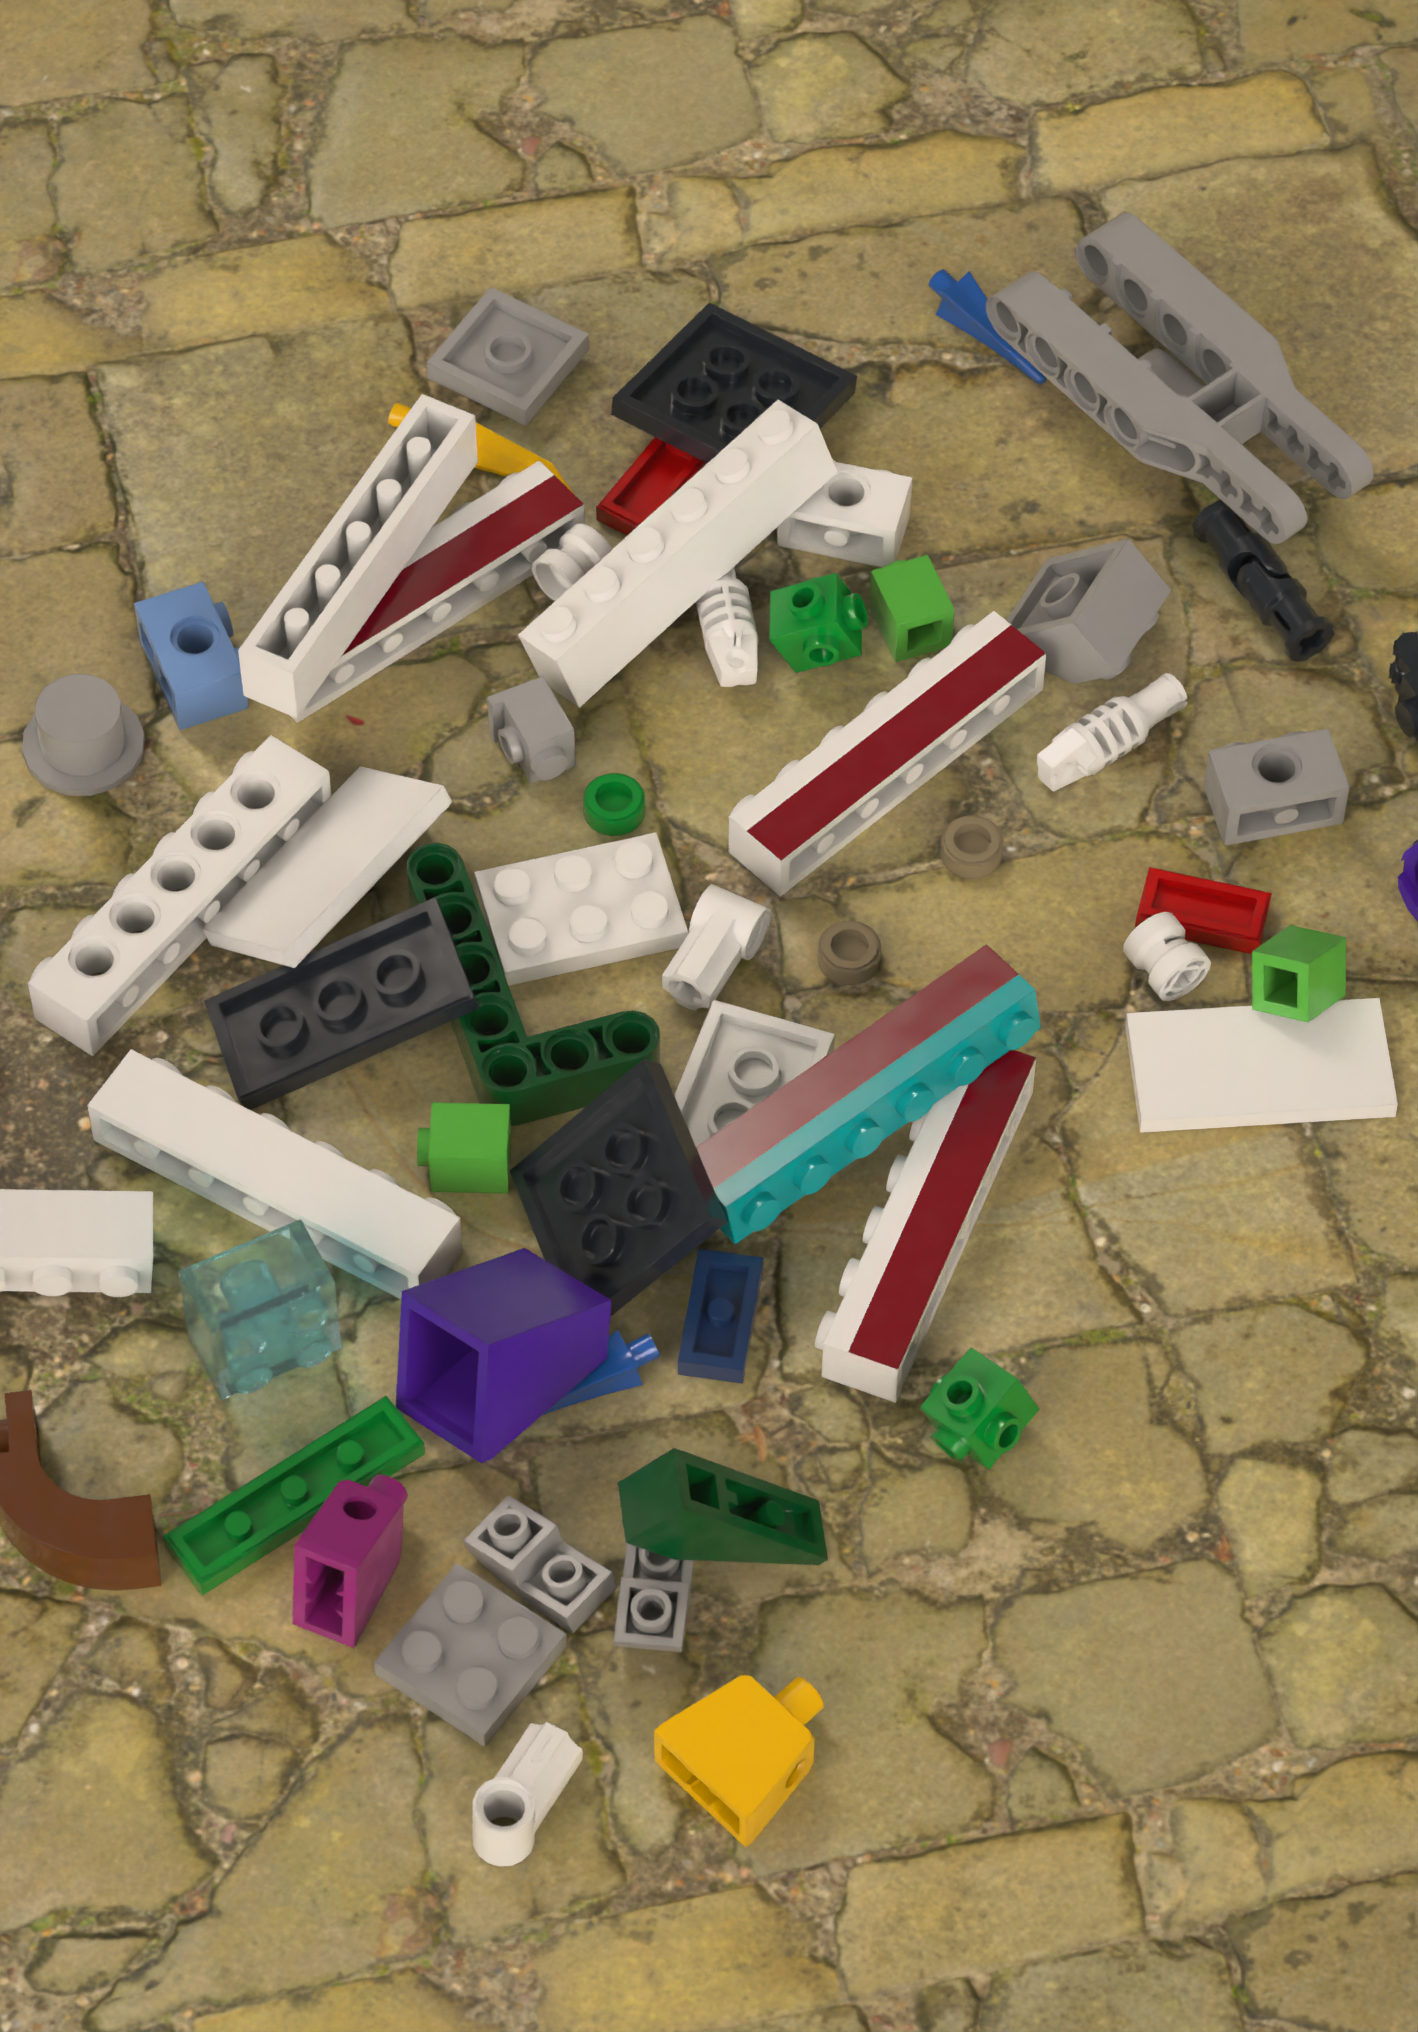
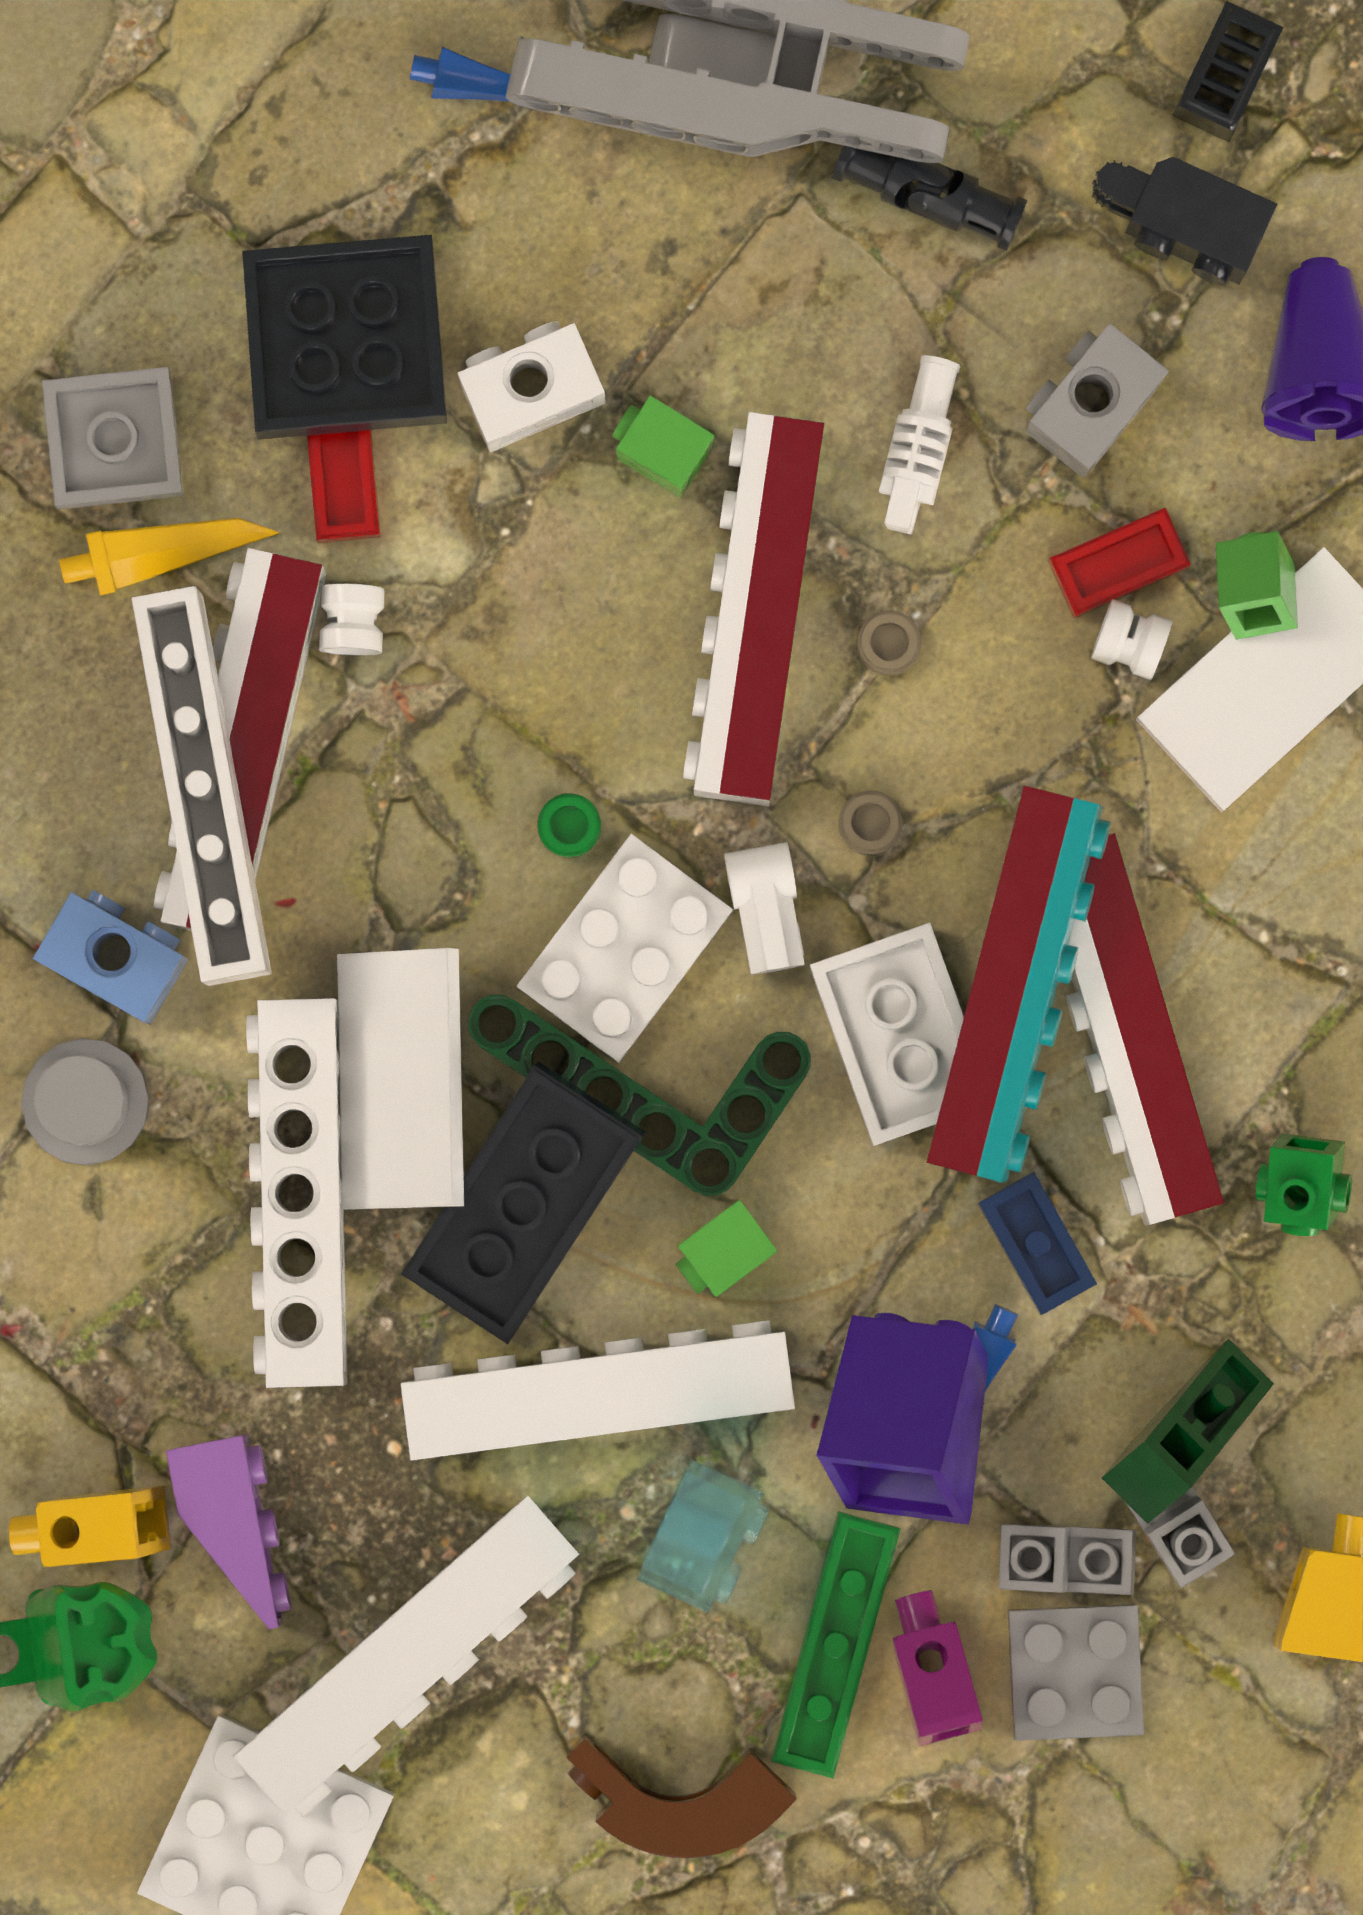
camera: 40 degrees left, 30 degrees up
white piece [472,1722,583,1866] -> none
light grey brick [487,676,575,783] -> none
black plate [510,1058,727,1317] -> none
white brick [518,400,838,708] -> none
white hinge [696,567,759,687] -> none
green brick [769,572,868,673] -> none
light grey slope [1006,538,1171,684] -> none

